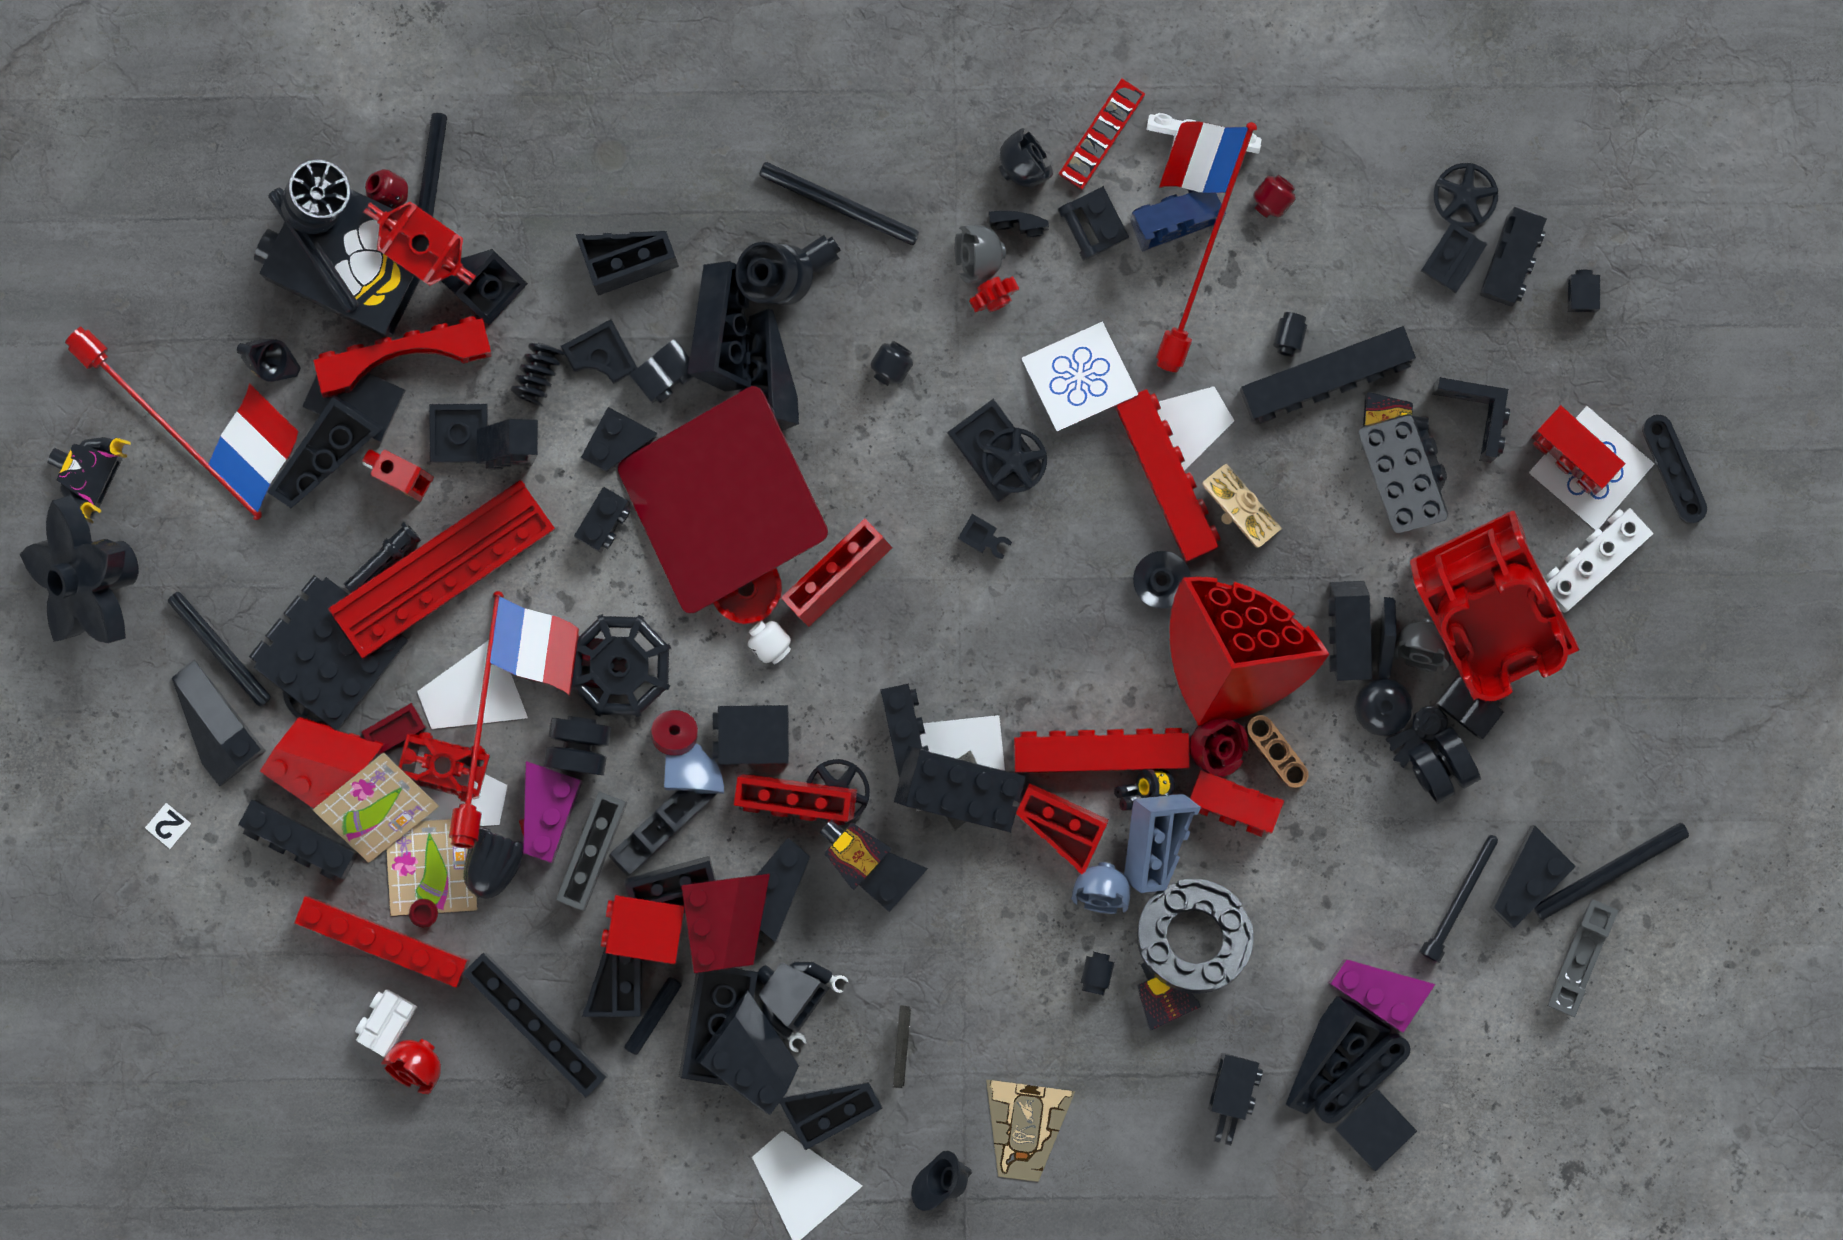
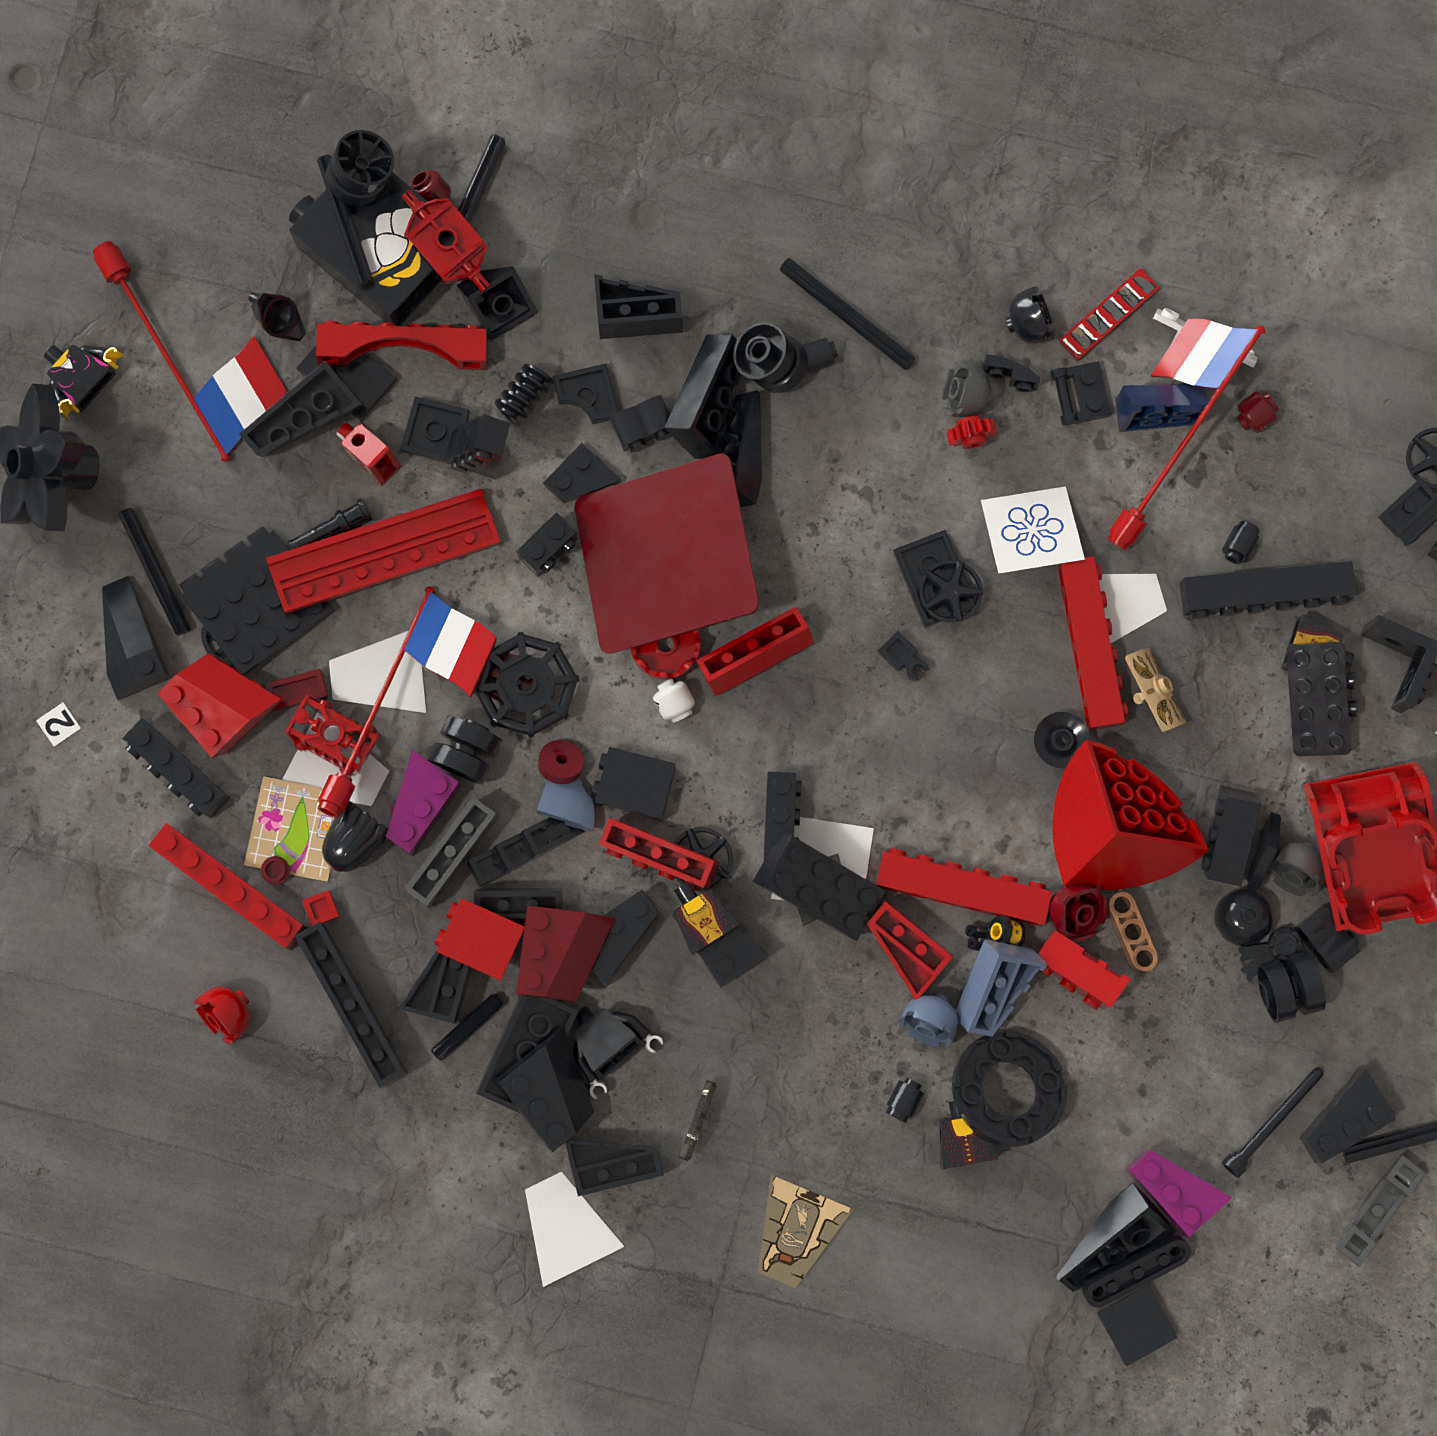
camera: 10 degrees right, 5 degrees down
sticker [313,753,439,863] -> none
white brick [355,989,418,1057] -> none
black head [871,341,913,386] -> none
black piece [911,1151,972,1211] -> none
black brick [1208,1053,1263,1146] -> none
none -> red plate [302,890,340,926]

